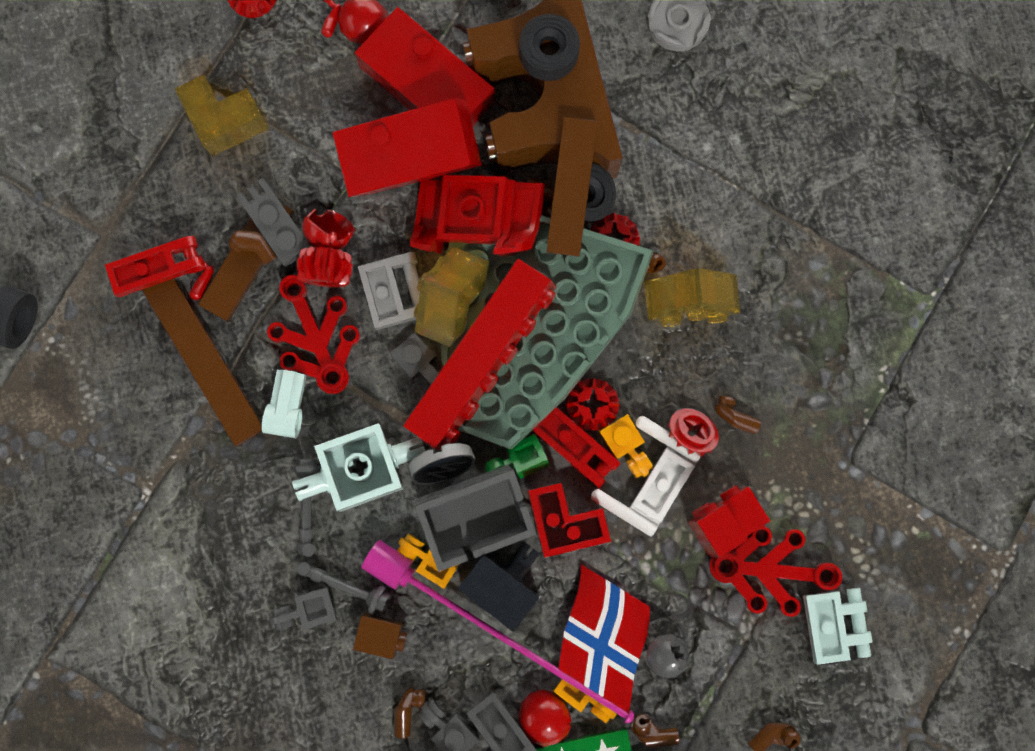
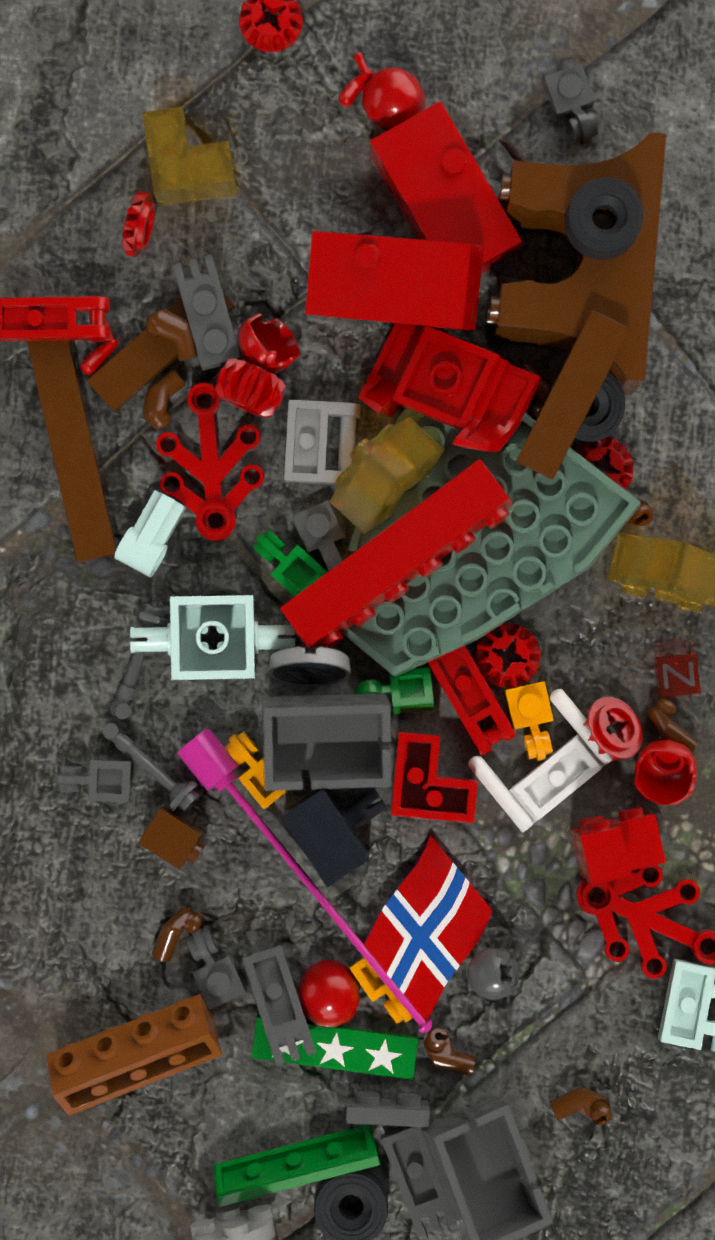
camera: 20 degrees right, 5 degrees up
none -> red gear [122,191,156,257]
none -> reddish brown arm [143,369,186,430]
none -> green plate [252,529,327,597]
none -> red hair [634,739,697,806]
none -> clear red tile [654,653,701,697]

